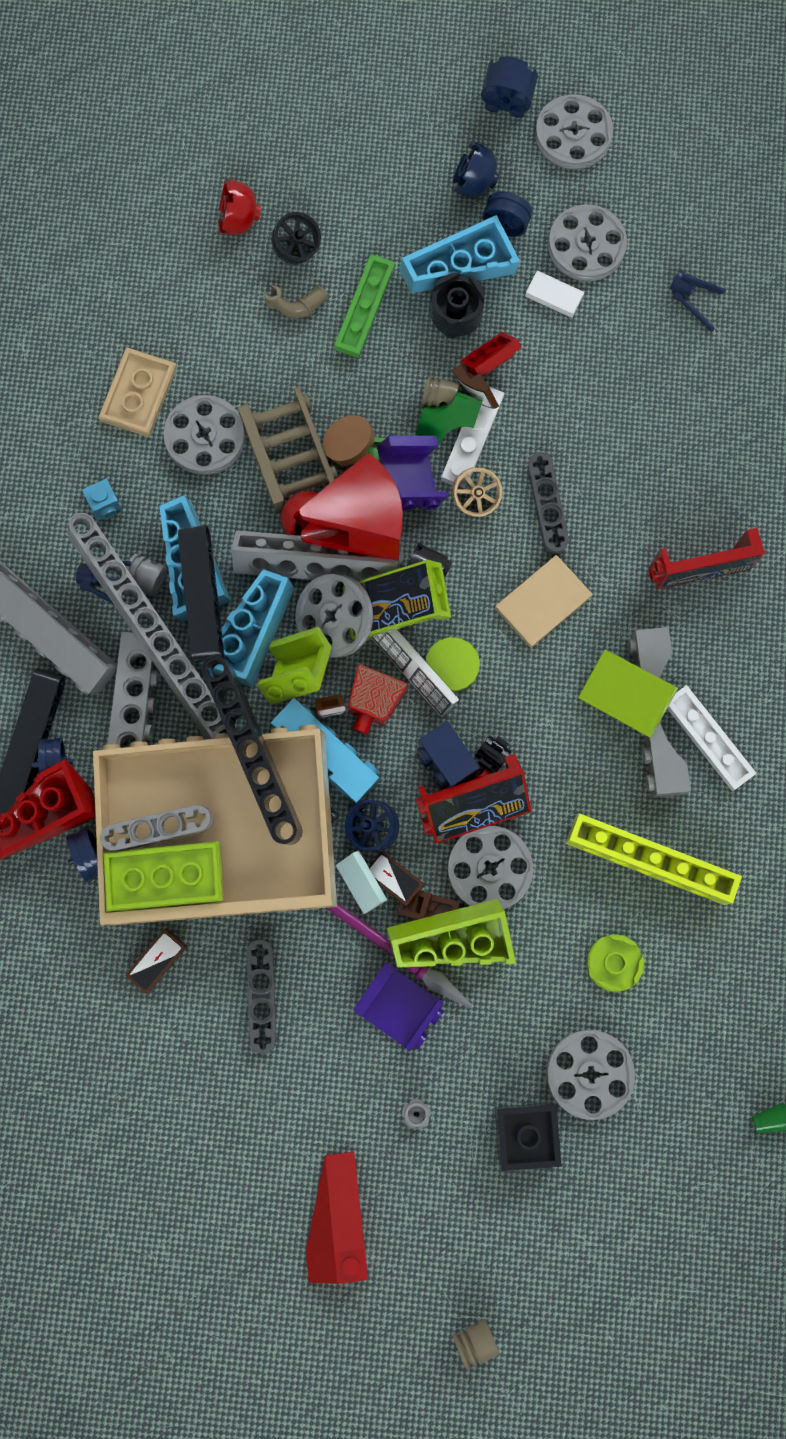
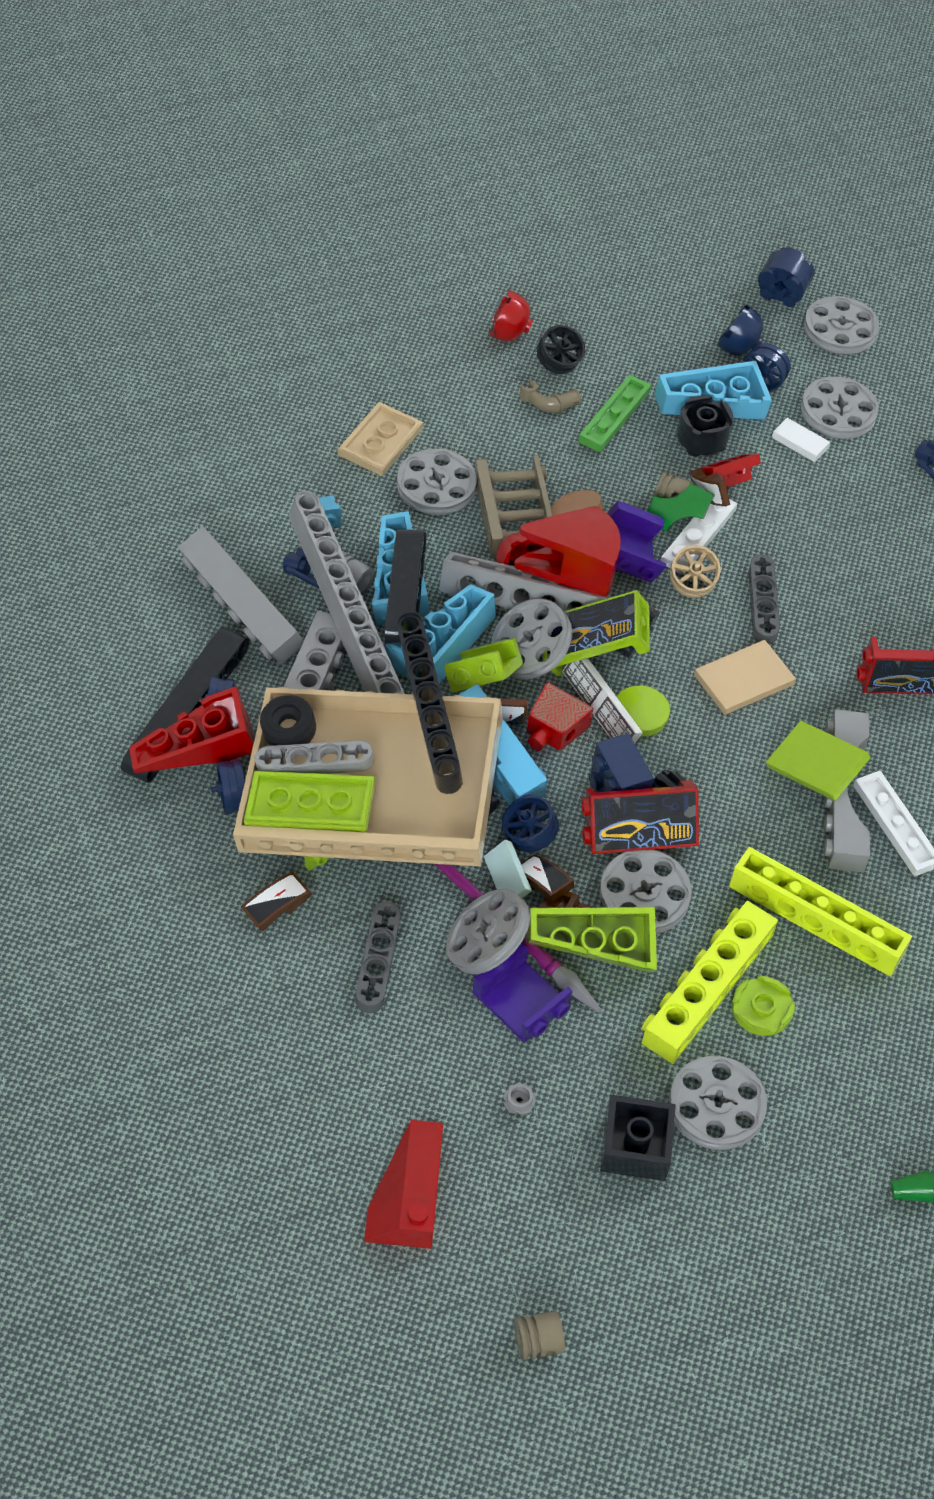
camera: 10 degrees right, 25 degrees down
none -> black tyre [260,695,316,746]
none -> light grey wedge [446,889,530,974]
none -> neon yellow brick [641,900,778,1064]

